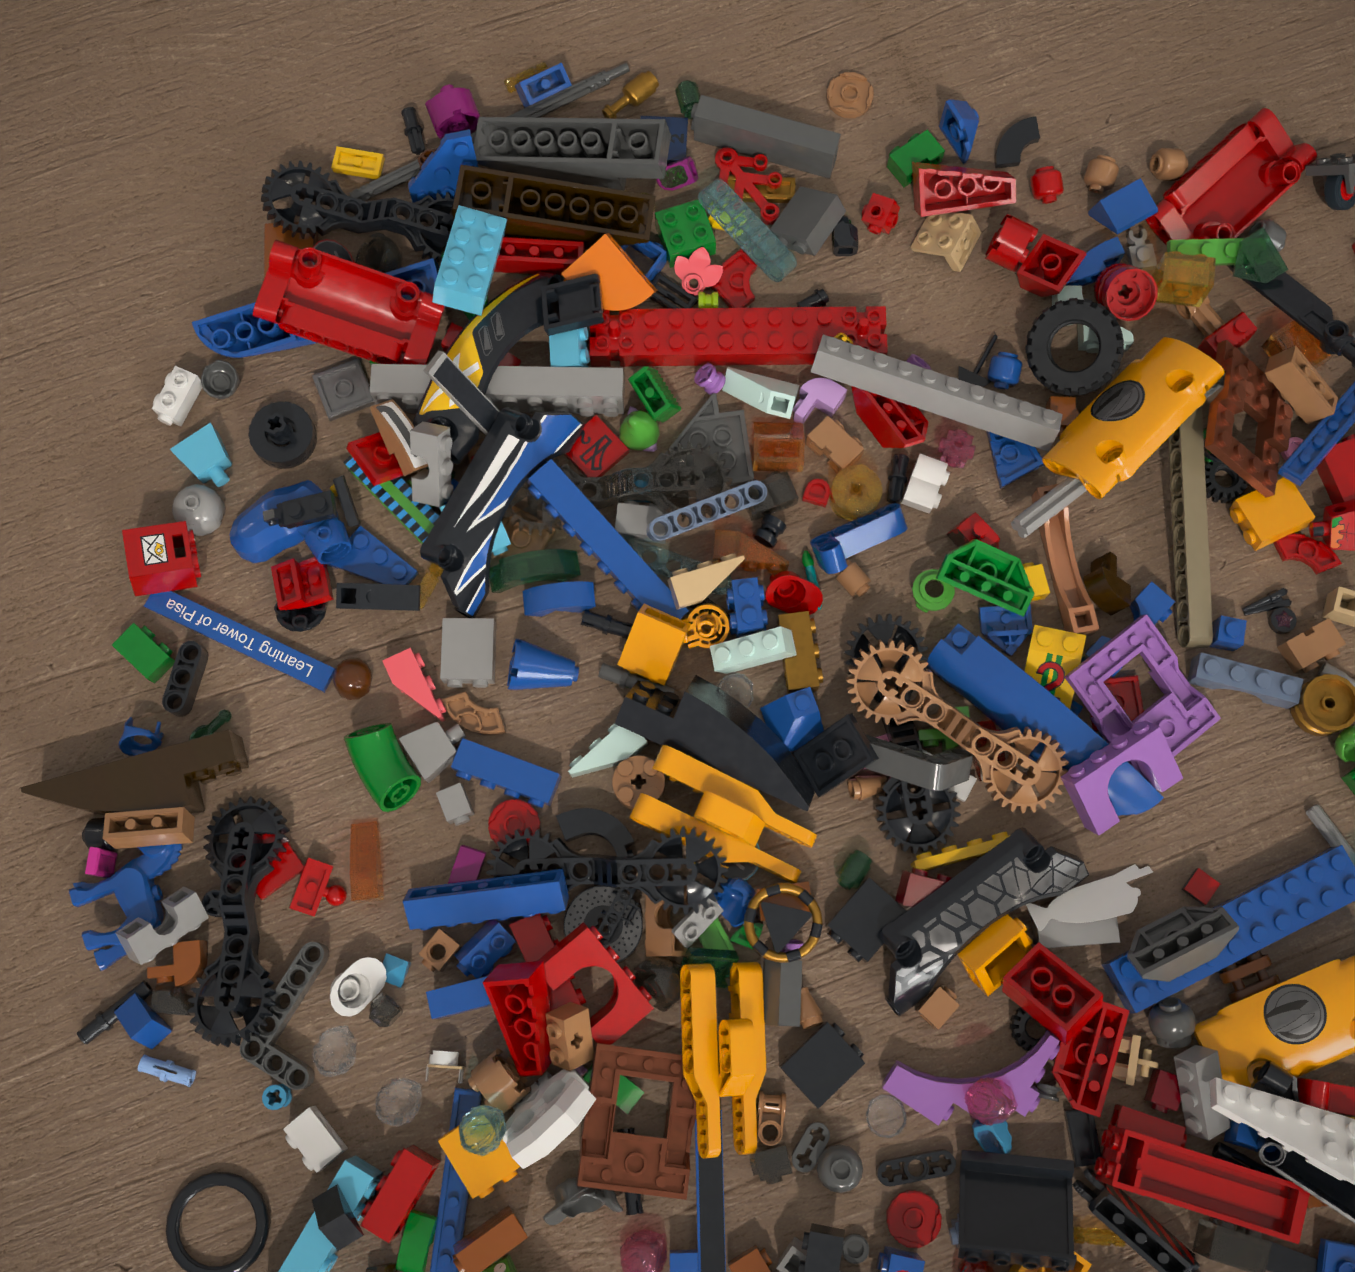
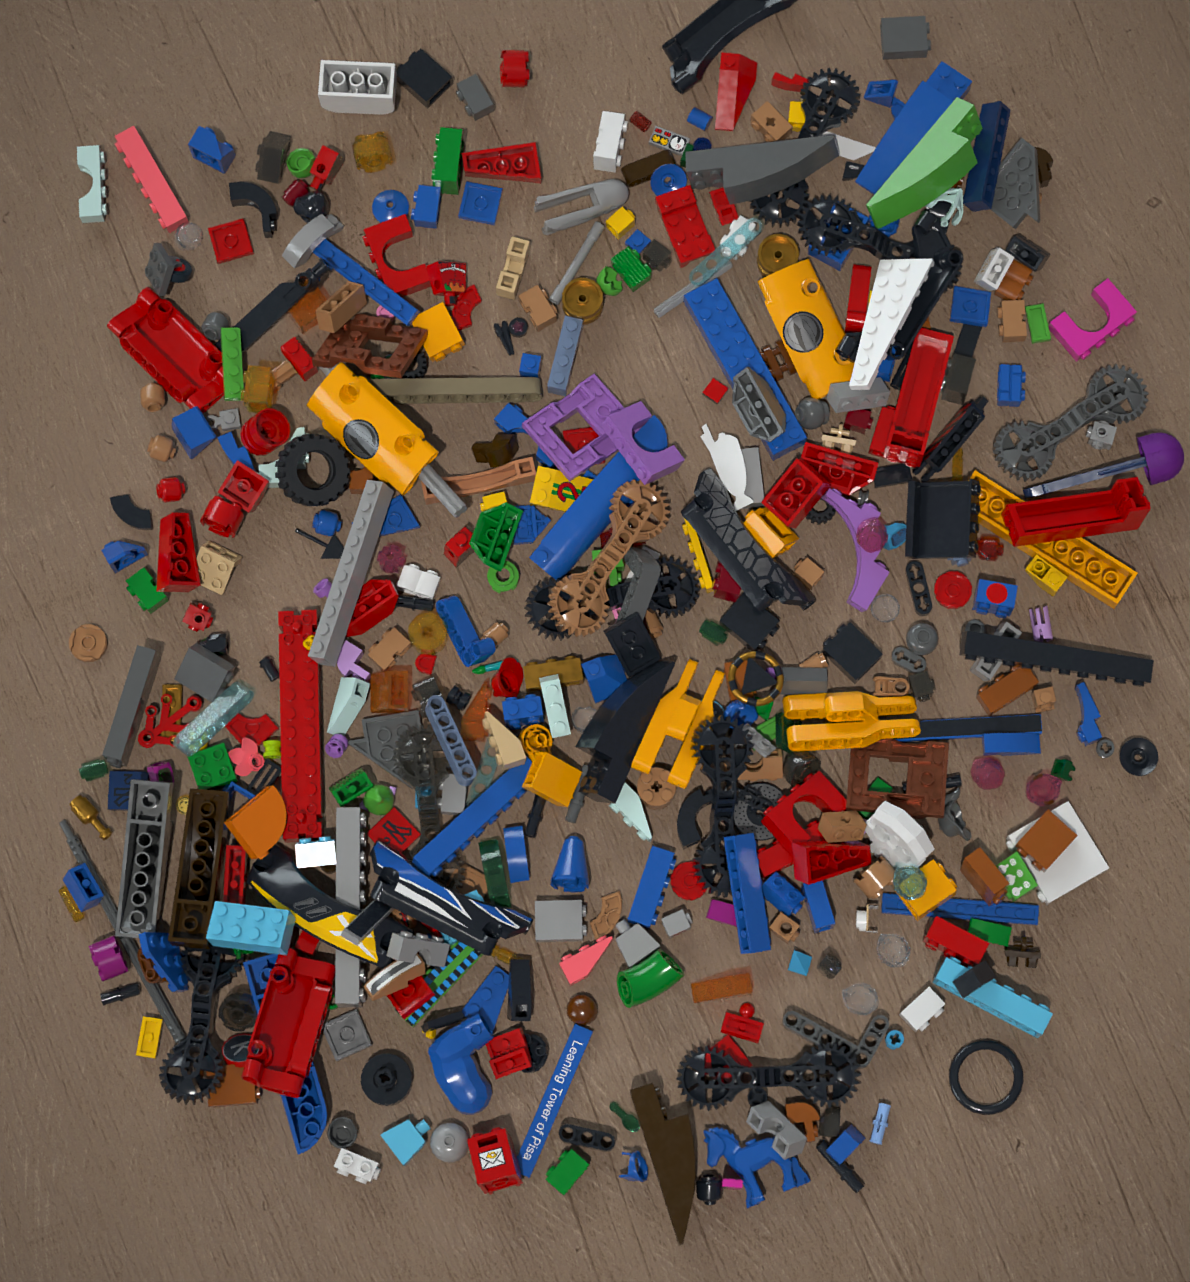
camera: 90 degrees left, 0 degrees up
medium nougat brick [103,807,195,849] -> none
black hinge [263,490,337,529] -> none
white piece [330,957,387,1017] -> none
black container [541,274,604,336] -> none
clear green slope [1232,227,1289,283] -> none

